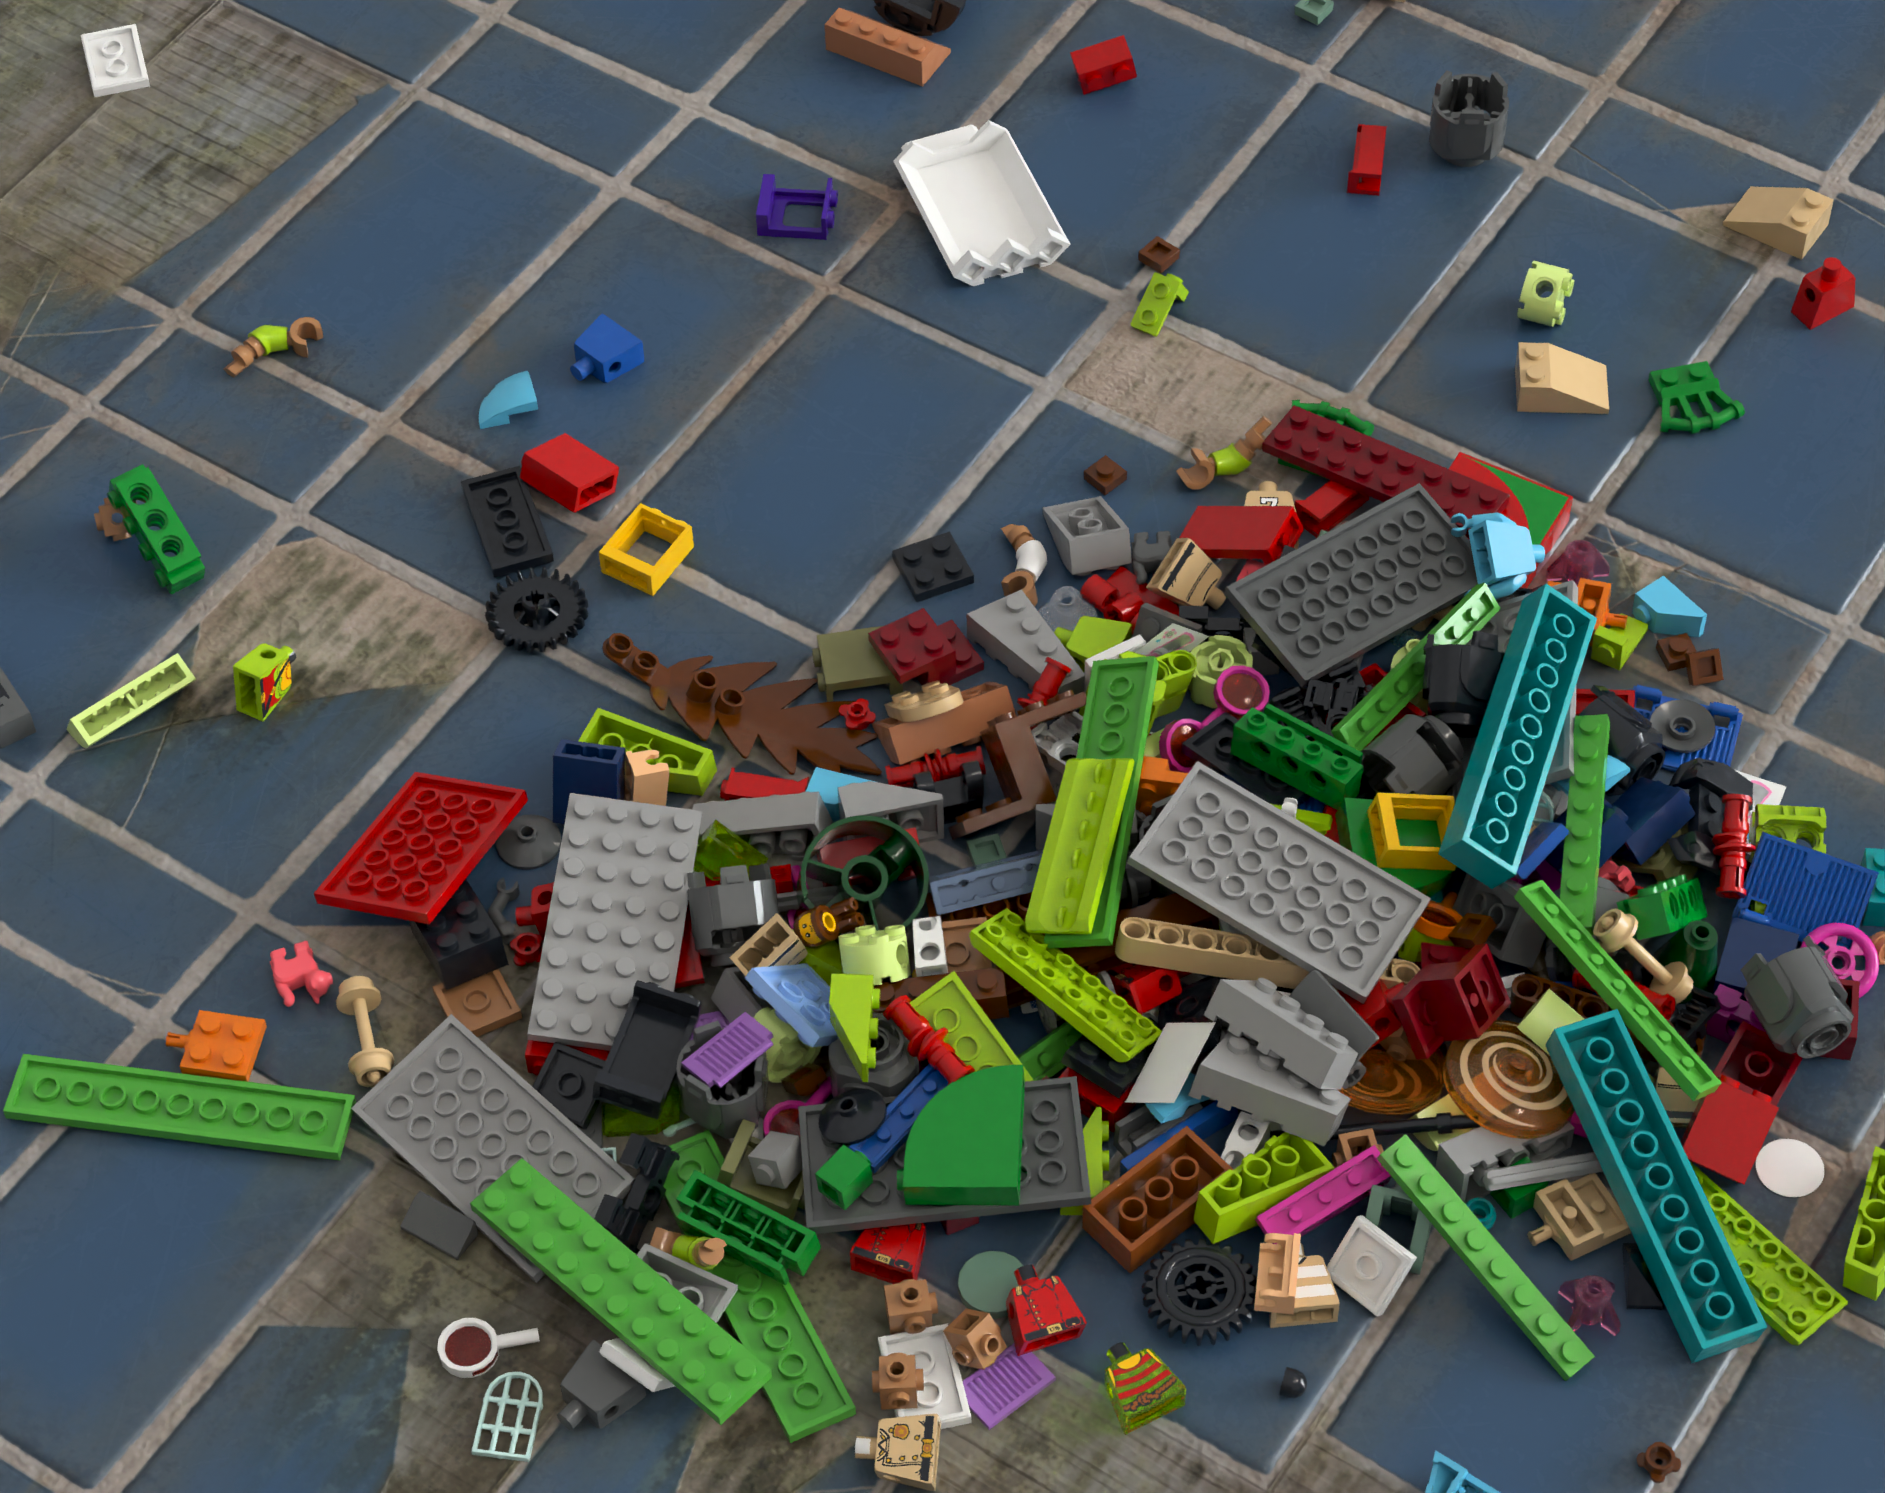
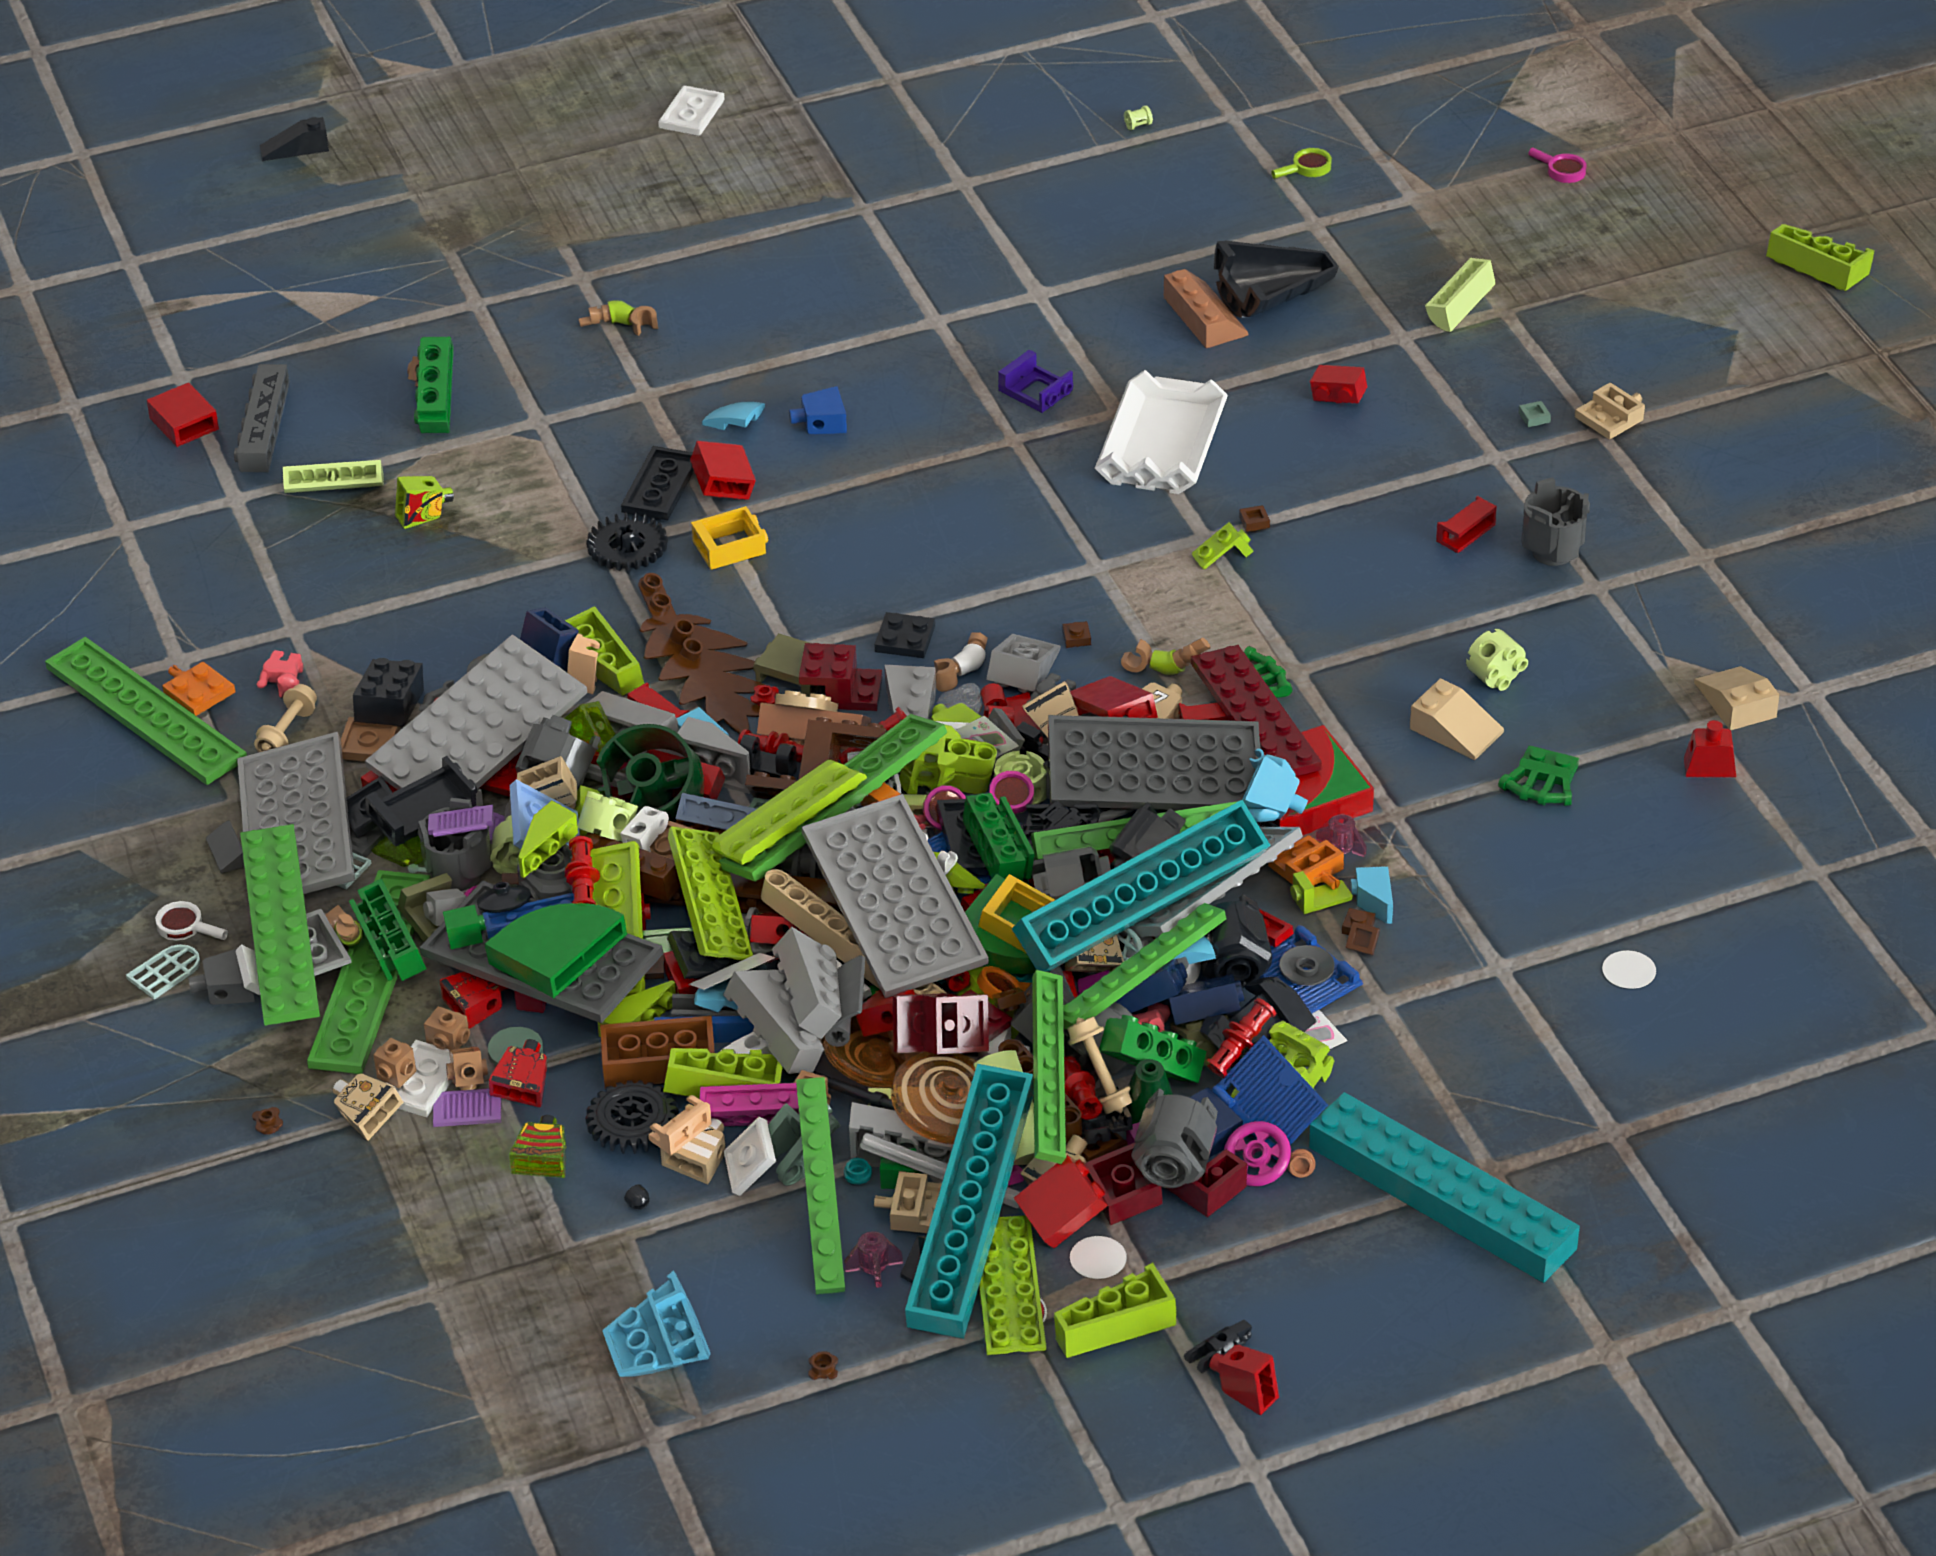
camera: 35 degrees right, 10 degrees down
red plate [314,772,528,924] -> none
black piece [594,1133,680,1254] -> none
reddish brown piece [793,897,864,948] -> none
blue tile [1512,822,1569,879] -> none

